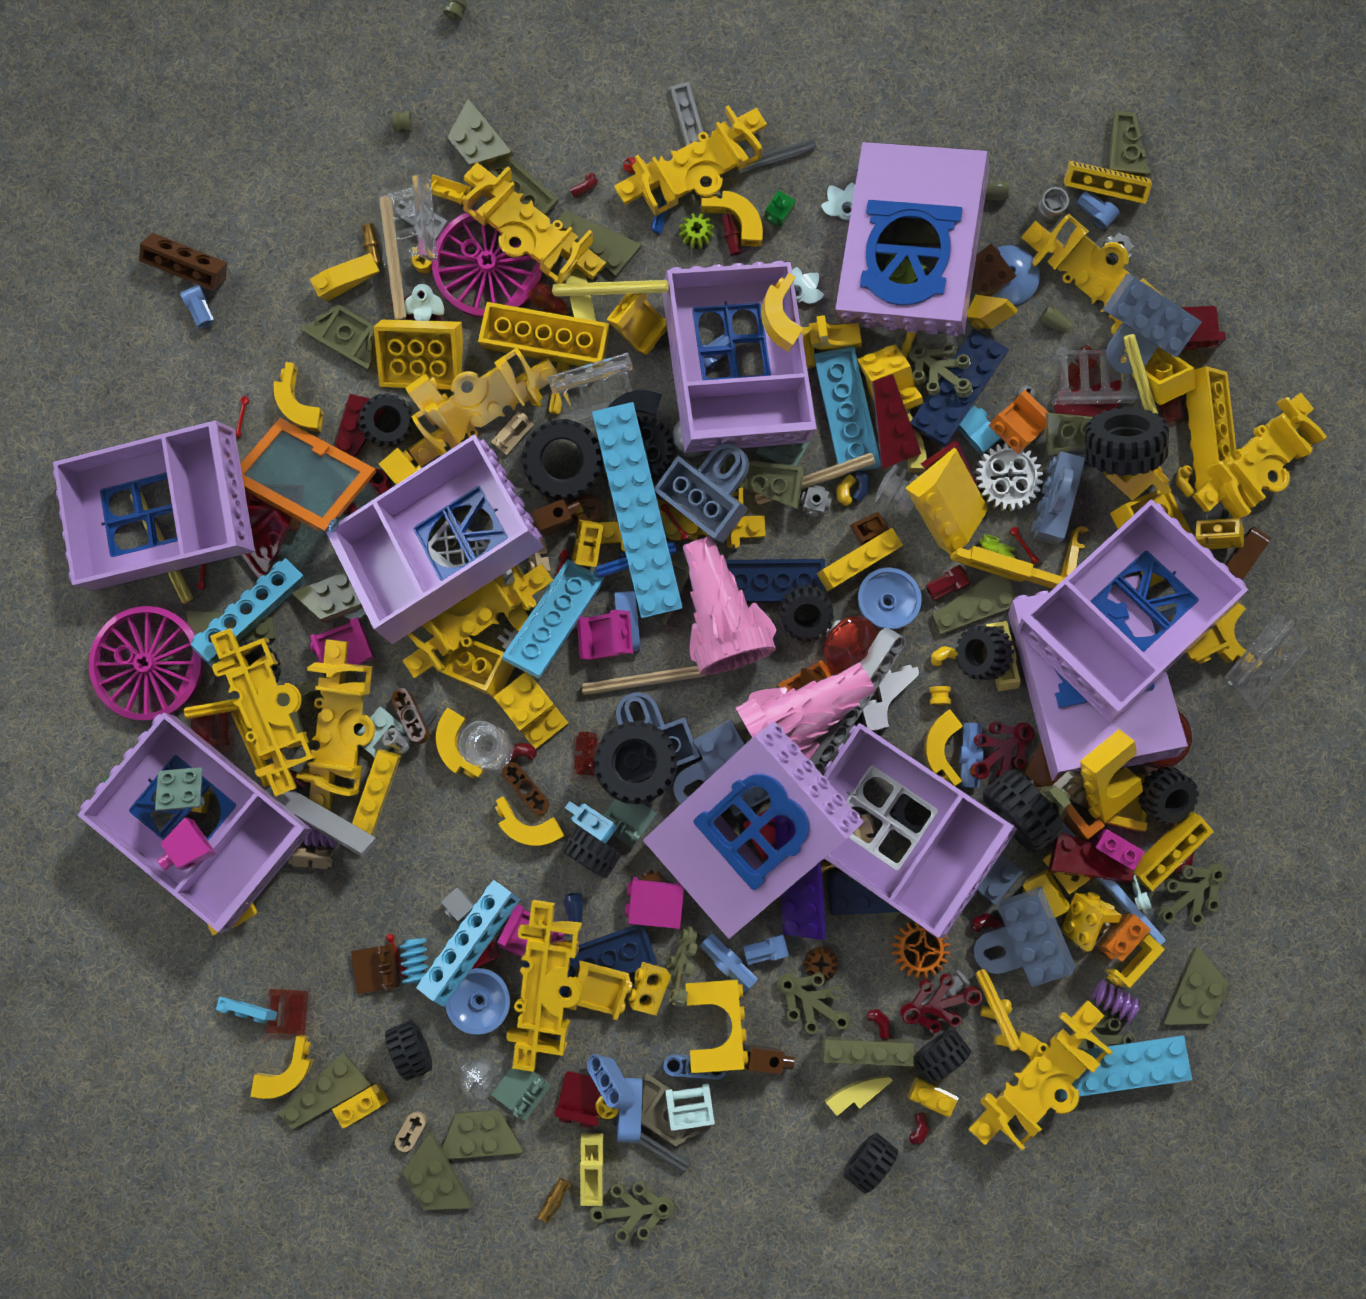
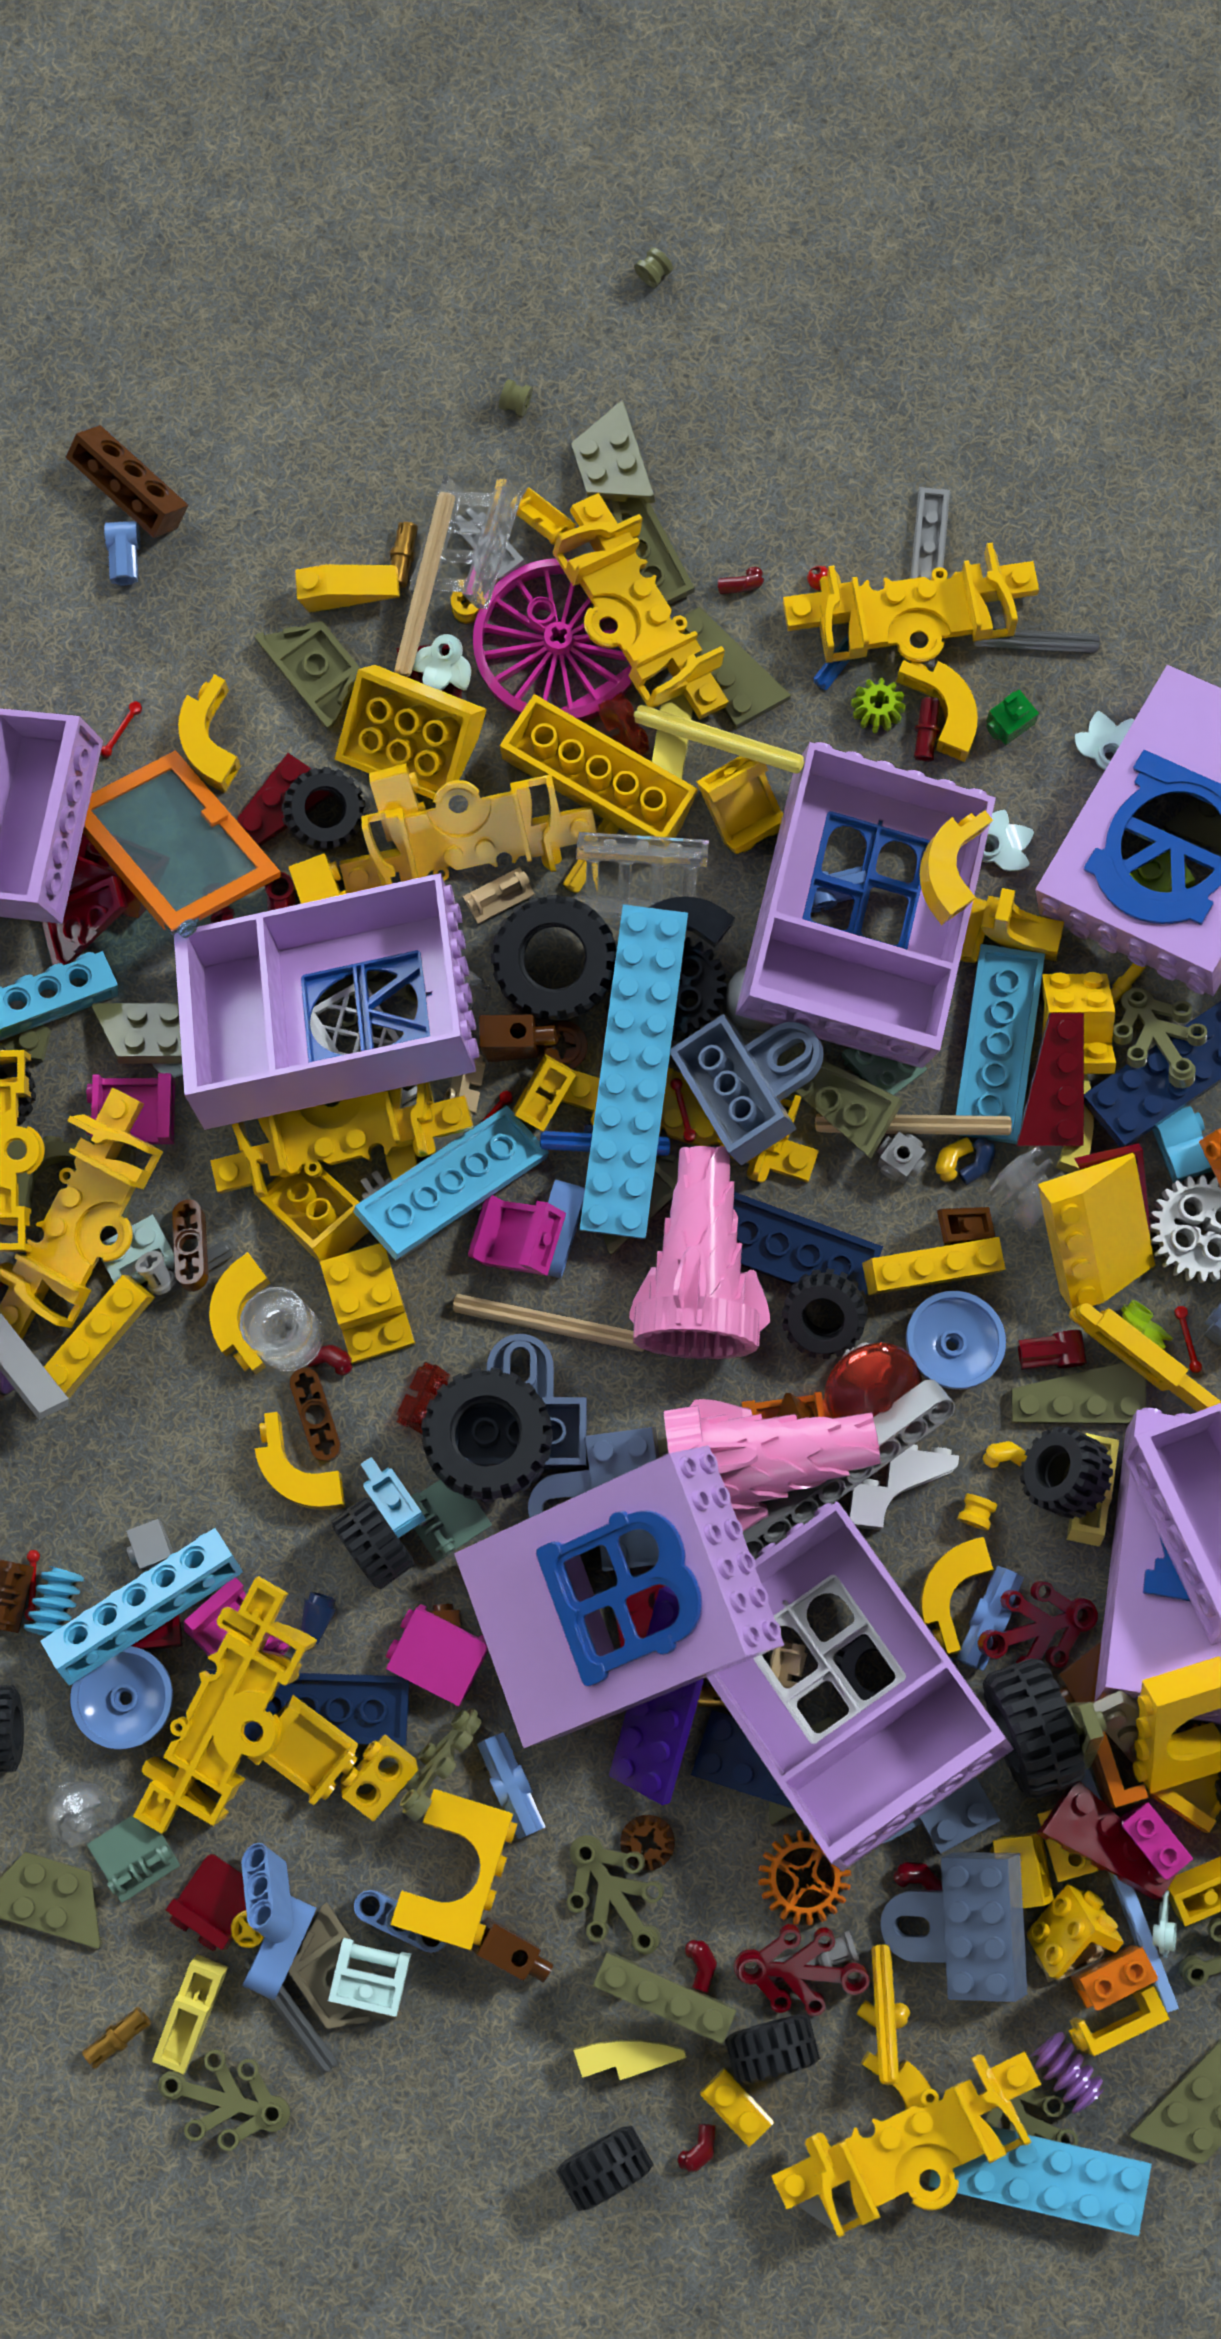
camera: 20 degrees right, 5 degrees down
medium blue piece [743,935,789,965] -> none

